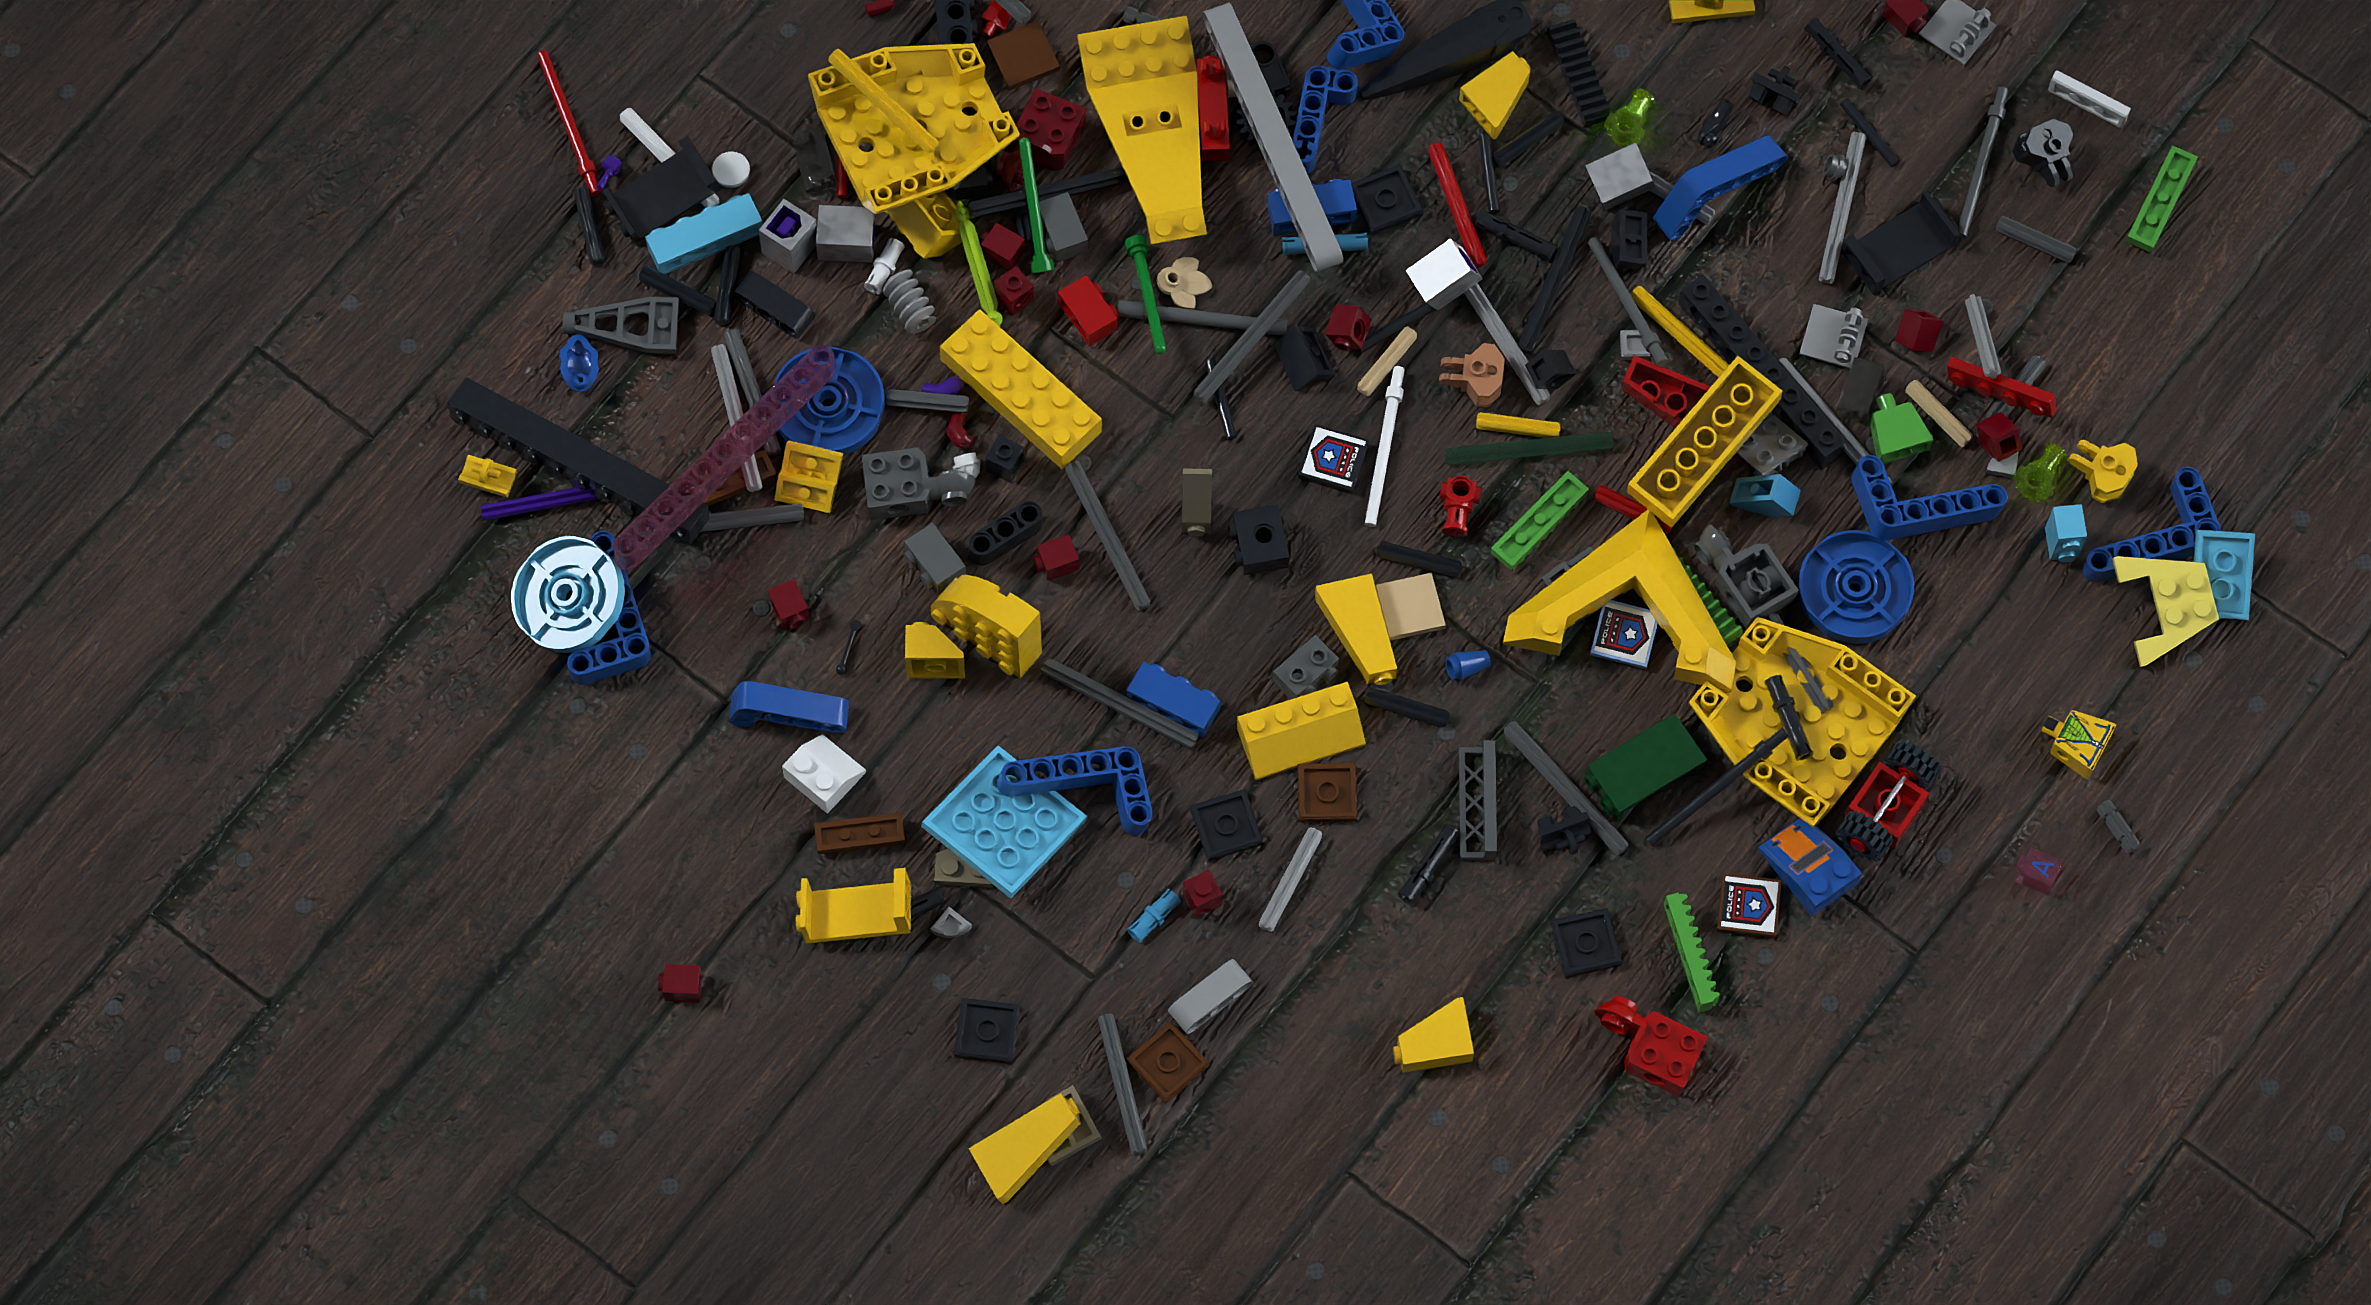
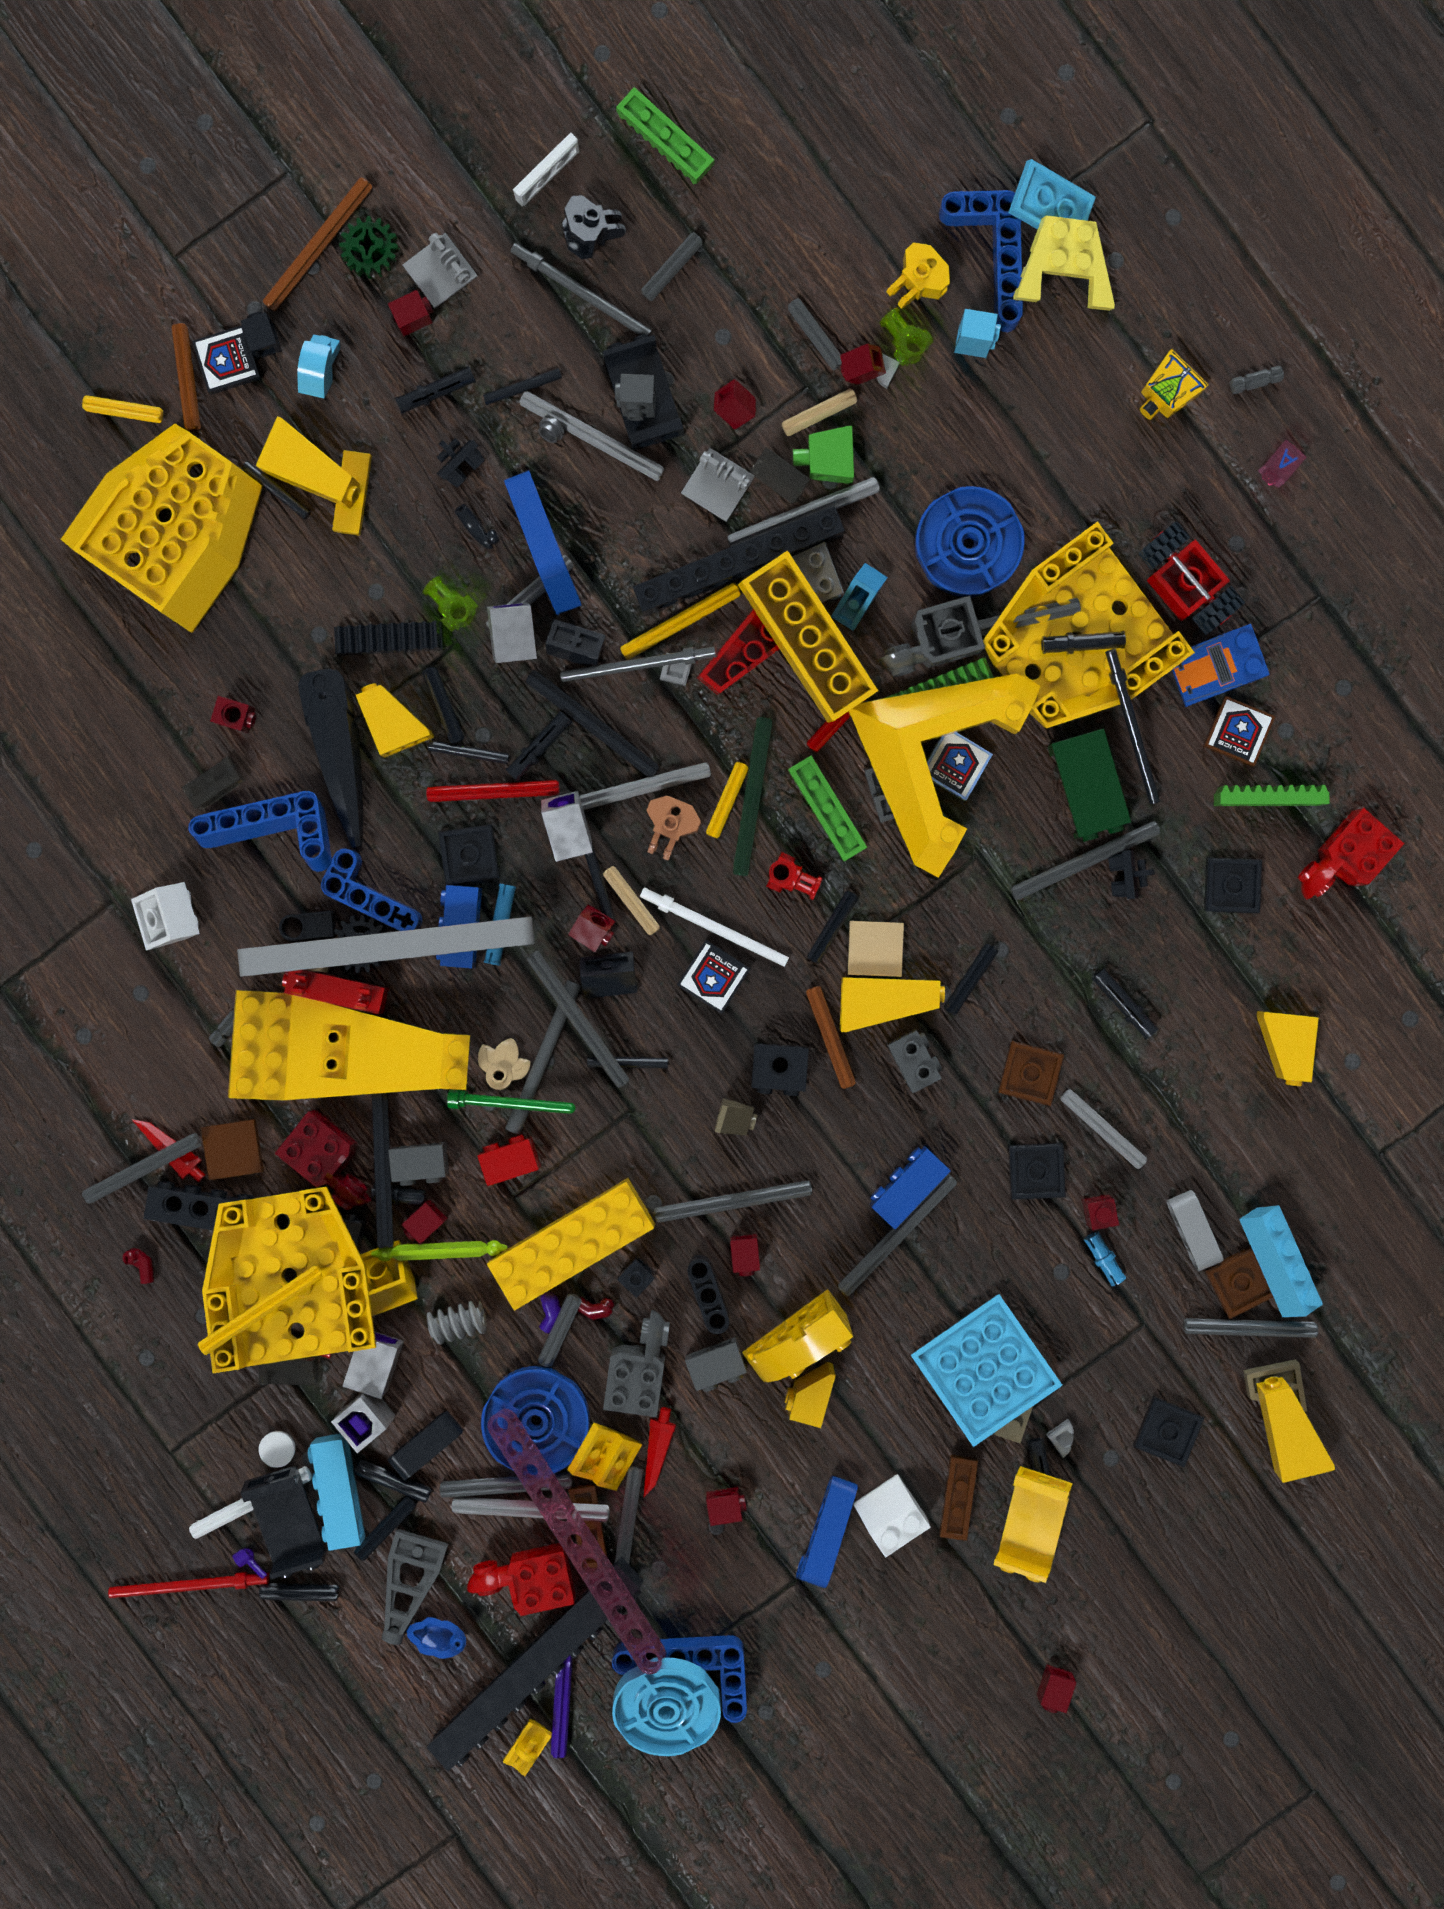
camera: 70 degrees left, 20 degrees up
black hinge [836,620,862,675] -> none
white pin [864,238,905,294] -> none
white plate [953,452,981,478] -> none
dark red brick [994,266,1034,316] -> none
blue beam [997,746,1152,835] -> none
green piece [1019,137,1054,274] -> none
yellow slope [1237,682,1366,780] -> none
blue cone [1445,650,1491,681] -> none
dark grey fence [1459,740,1497,861] -> none
black brick [1525,349,1576,389] -> none
blue beam [1851,455,2008,540] -> none
red plate [1947,357,2057,418] -> none
light grey axle [1965,294,2001,379] -> none
none -> red brick [467,1542,576,1616]
none -> dark grey brick [615,374,656,421]
none -> red bar [644,1407,676,1497]
none -> dark orange axle [806,986,856,1089]
none -> medium azure brick [1239,1205,1323,1317]

